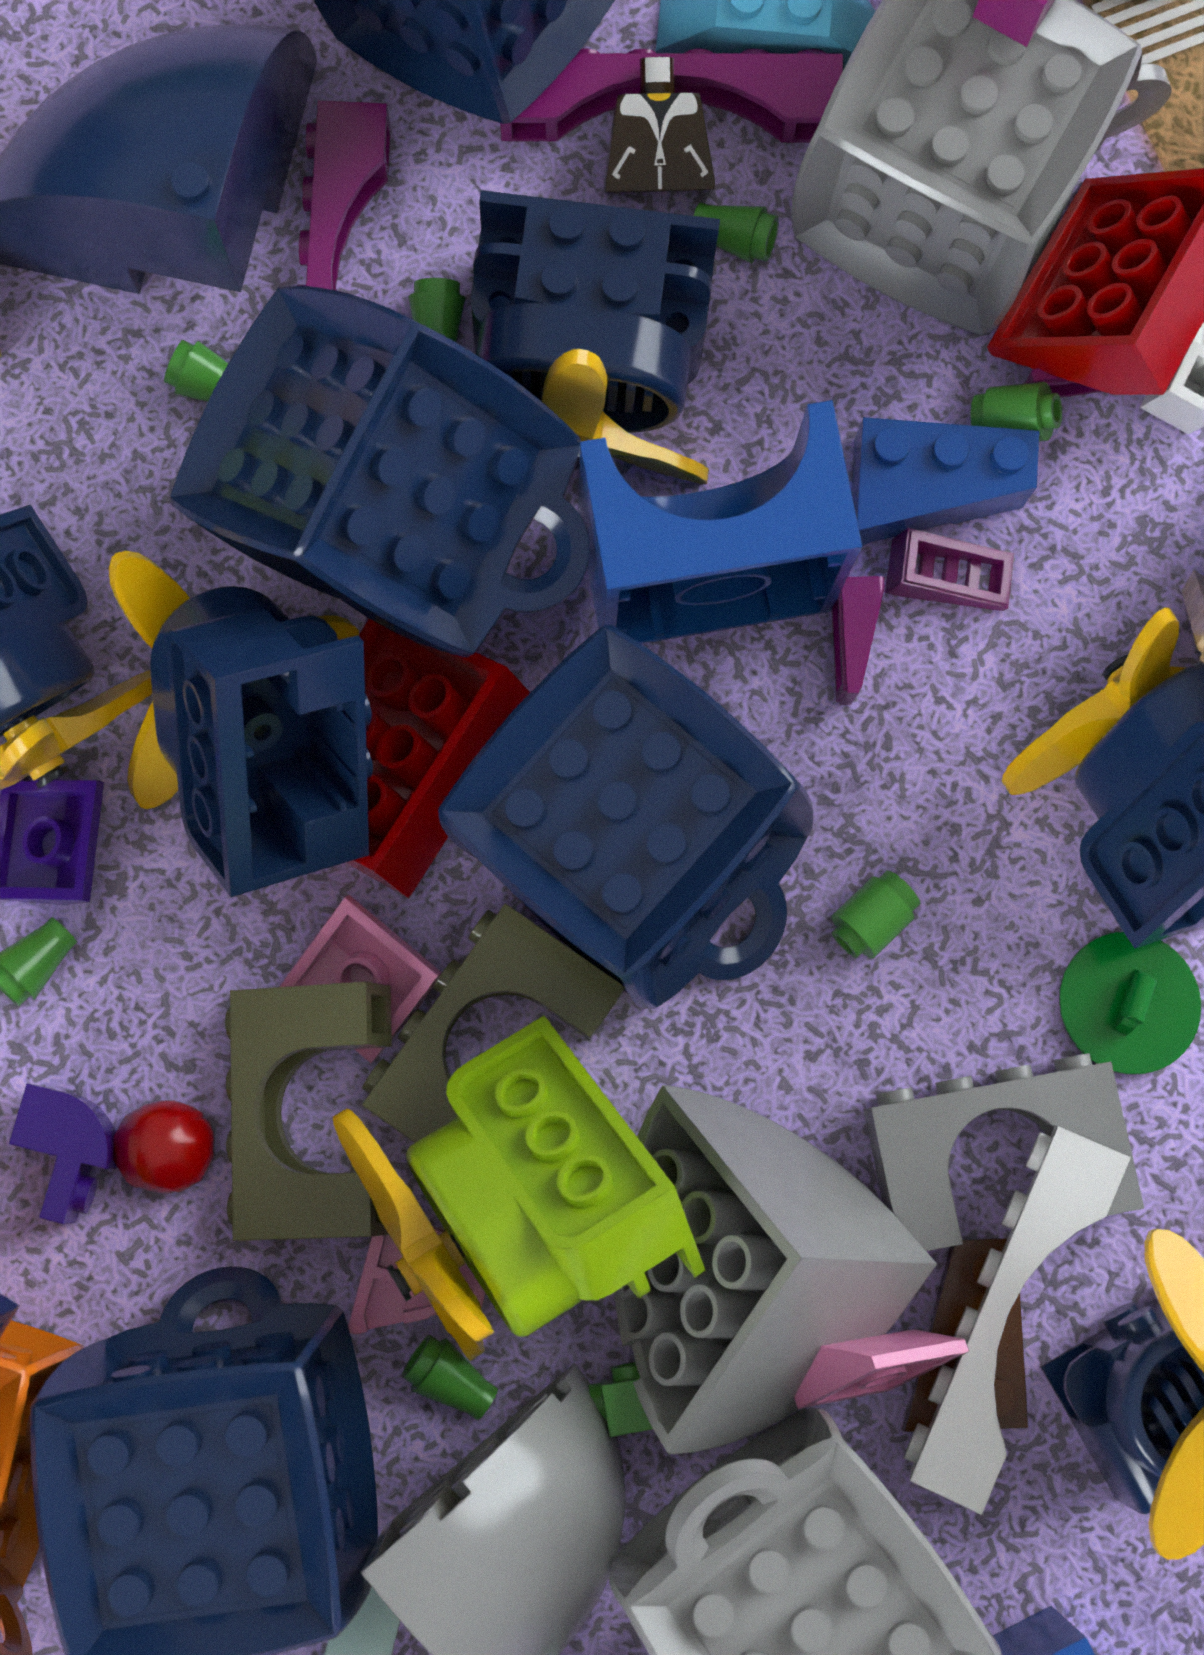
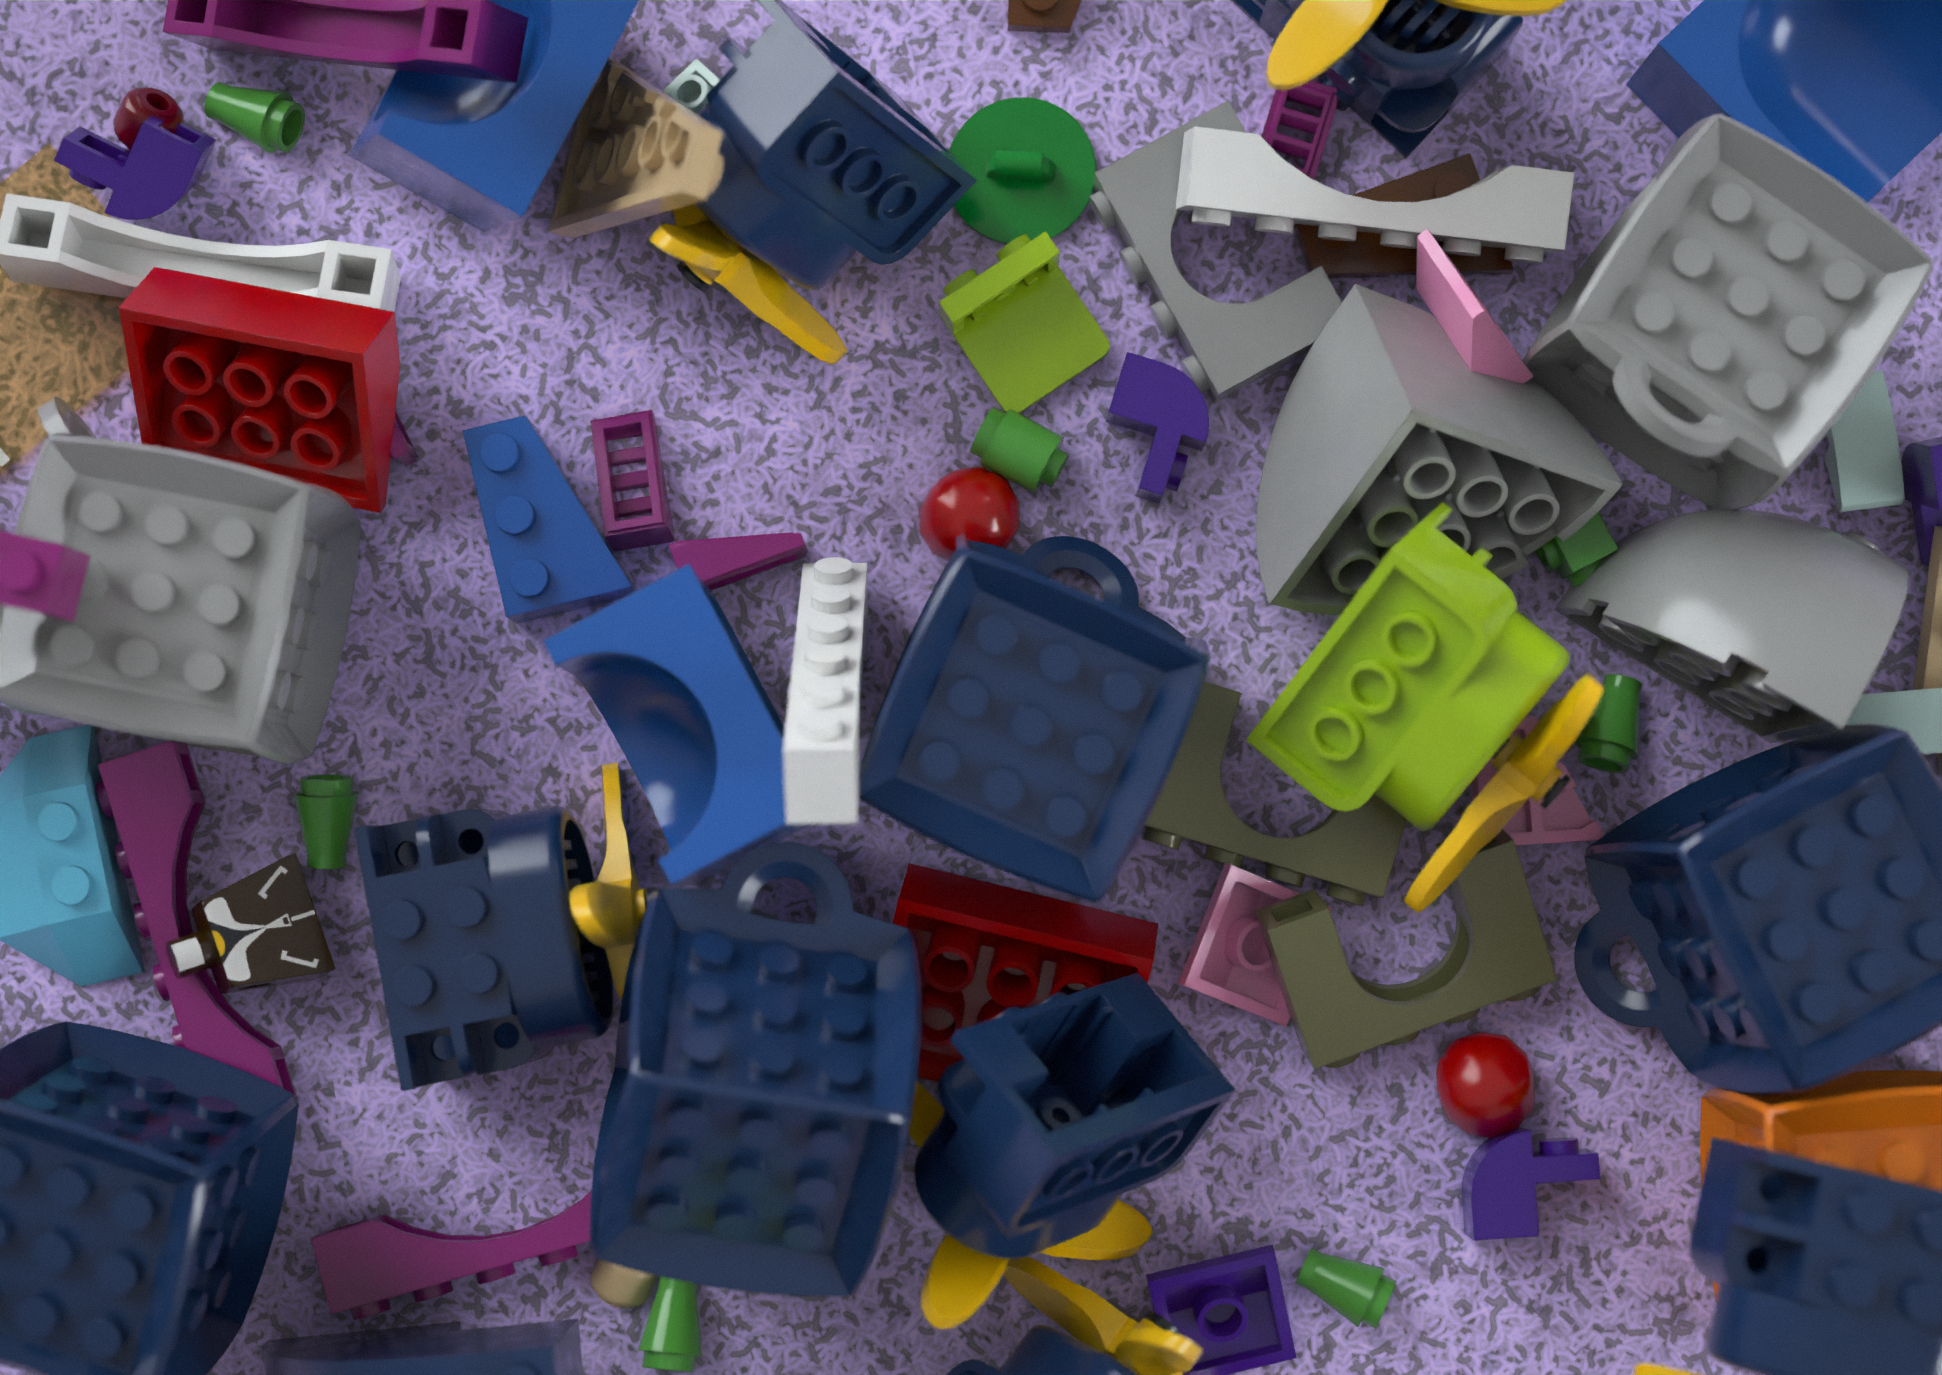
camera: 100 degrees left, 5 degrees up
bright green cone [408,278,466,342] -> none
bright green brick [970,382,1062,442] -> none
none -> white arch [783,557,869,824]
none -> red hair [919,467,1020,561]
none -> lime bracket [939,231,1110,414]
none -> dark purple brick [1106,352,1209,503]
none -> magenta slope [1261,80,1339,180]

